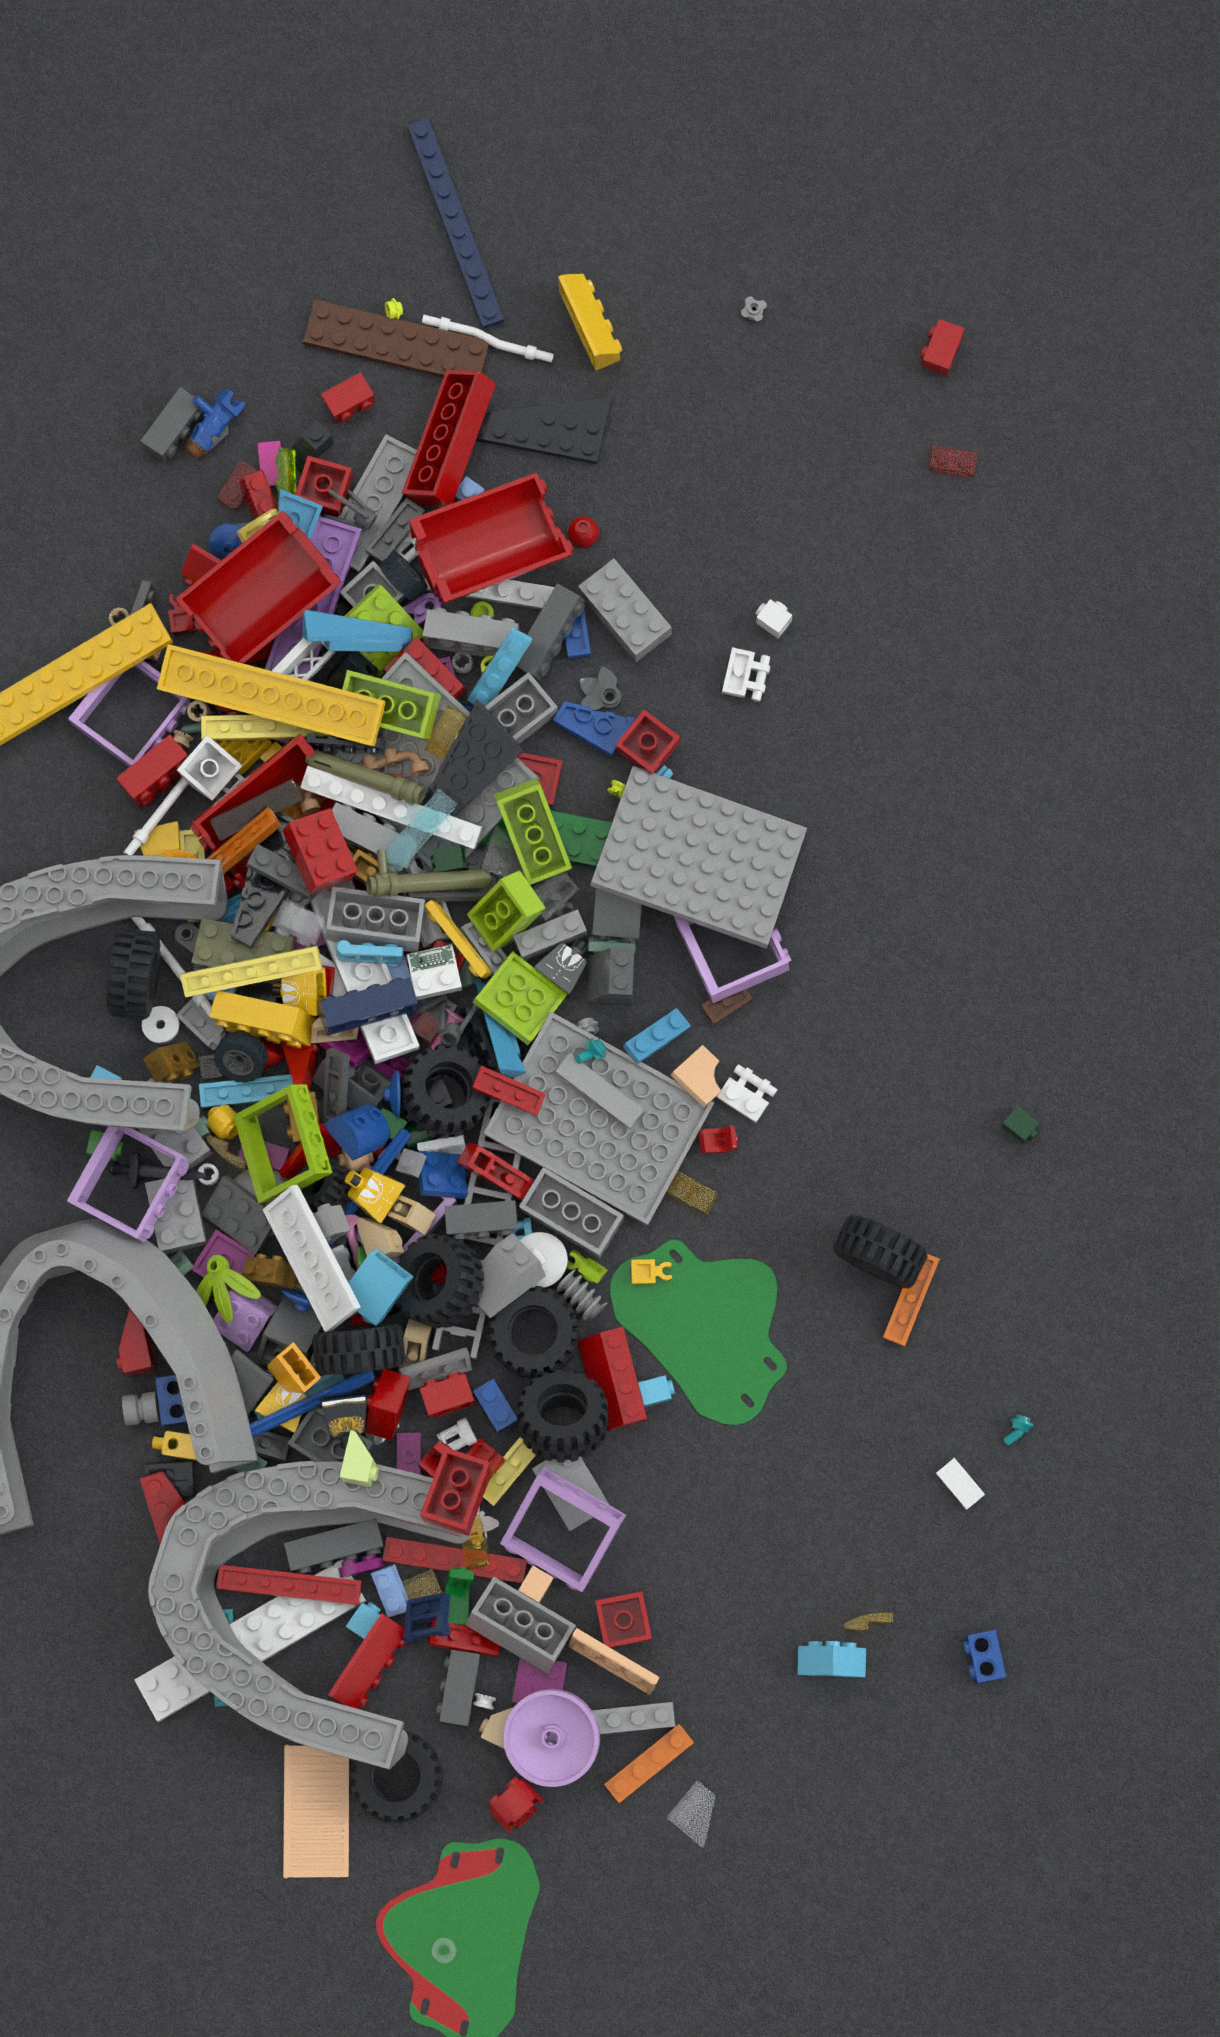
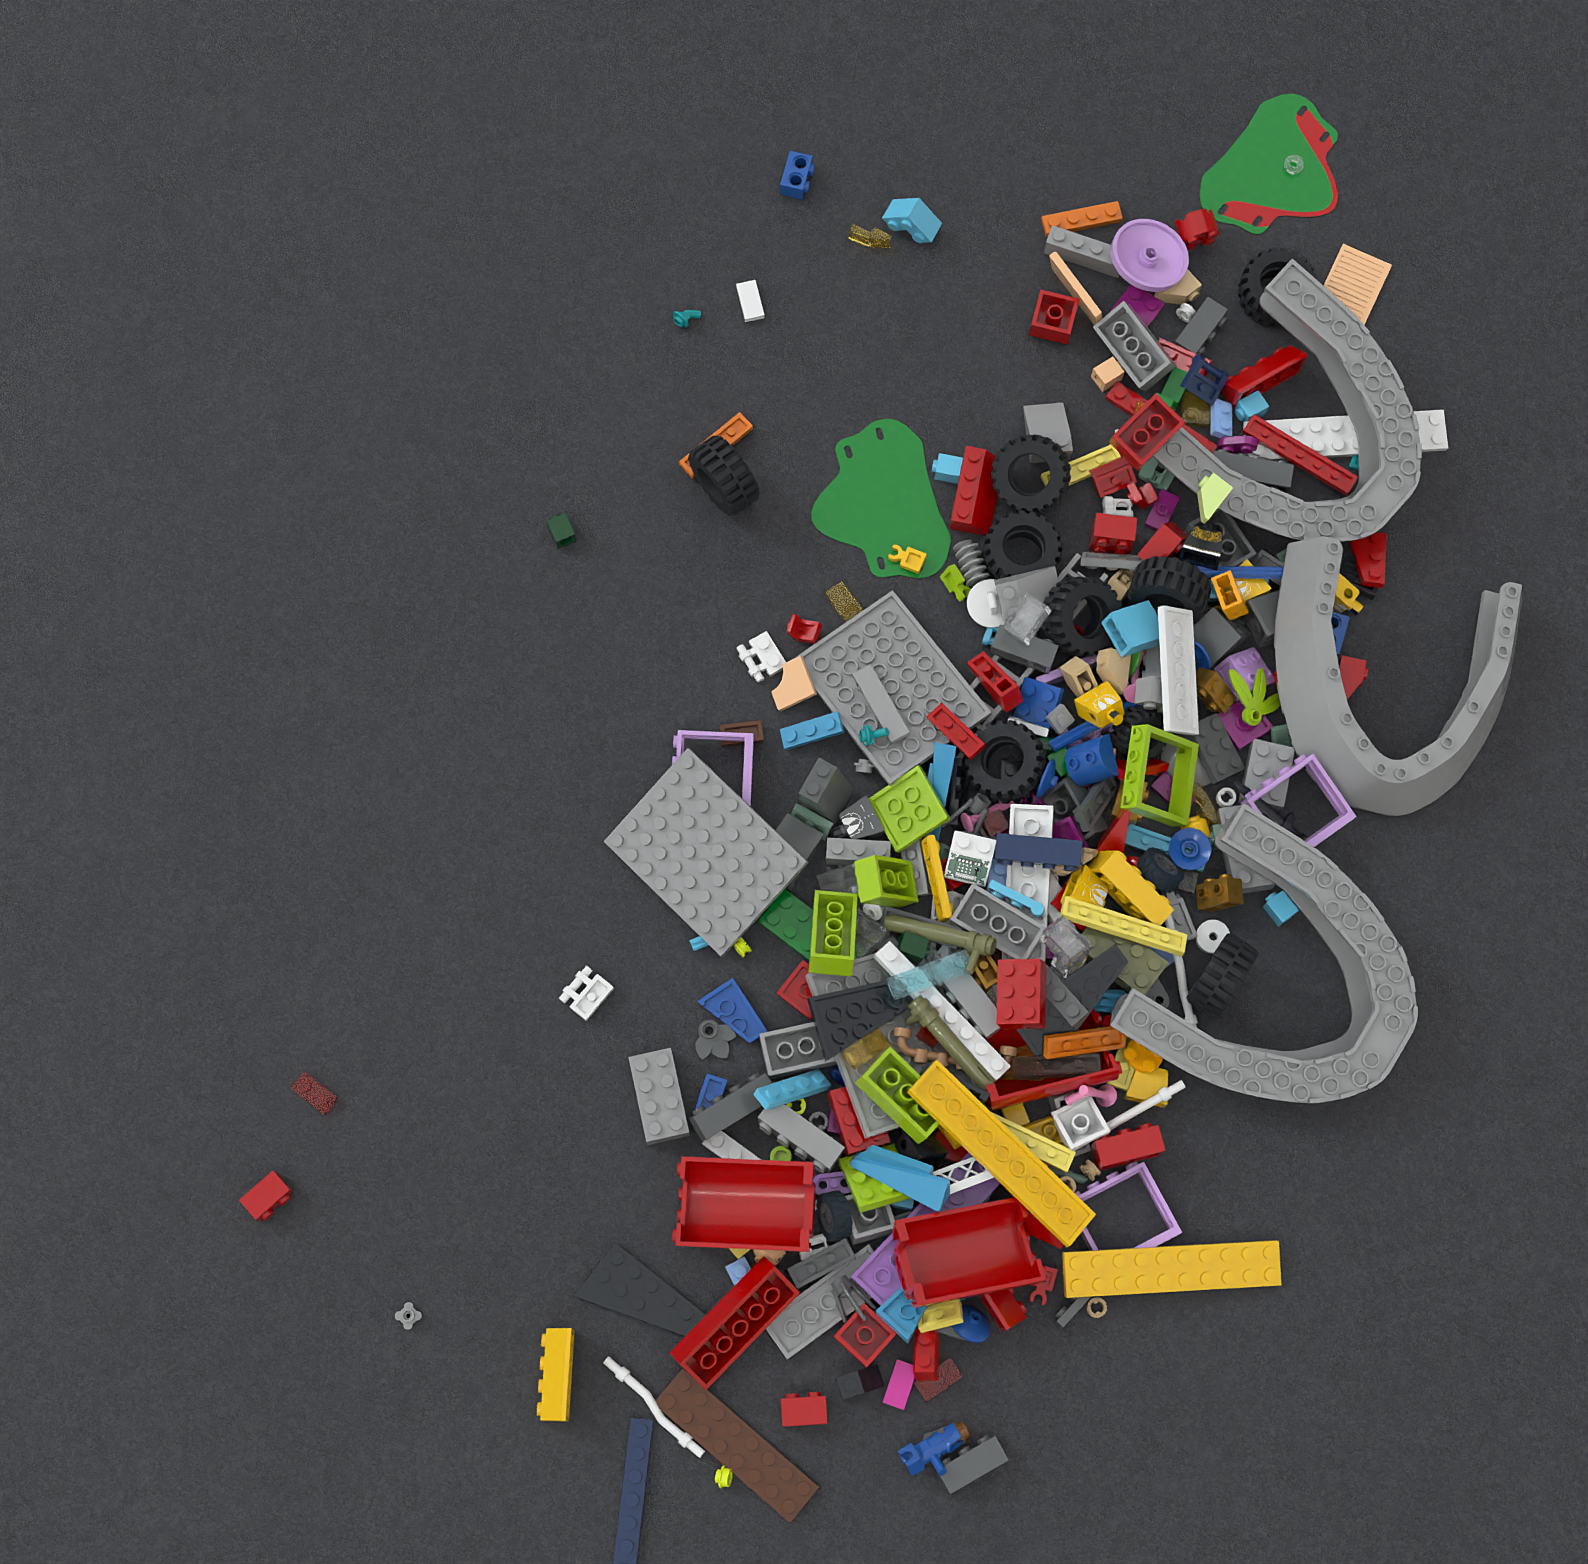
camera: 160 degrees left, 5 degrees down
light grey wheel [122,1391,160,1426] -> none
clear neon green plate [276,448,296,507] -> none
blue brick [473,1379,518,1434] -> none
lavender window [500,1467,626,1592] -> none
light grey brick [519,1167,624,1259] -> none
red brick [567,516,599,548] -> none
red brick [615,710,680,775] -> none
clear wing [667,1781,716,1848] -> none
white brick [755,599,792,639] -> none
none -> clear brick [1003,593,1051,646]
none -> bright pink piece [1065,1084,1117,1107]
none -> blue dish [1169,828,1211,870]

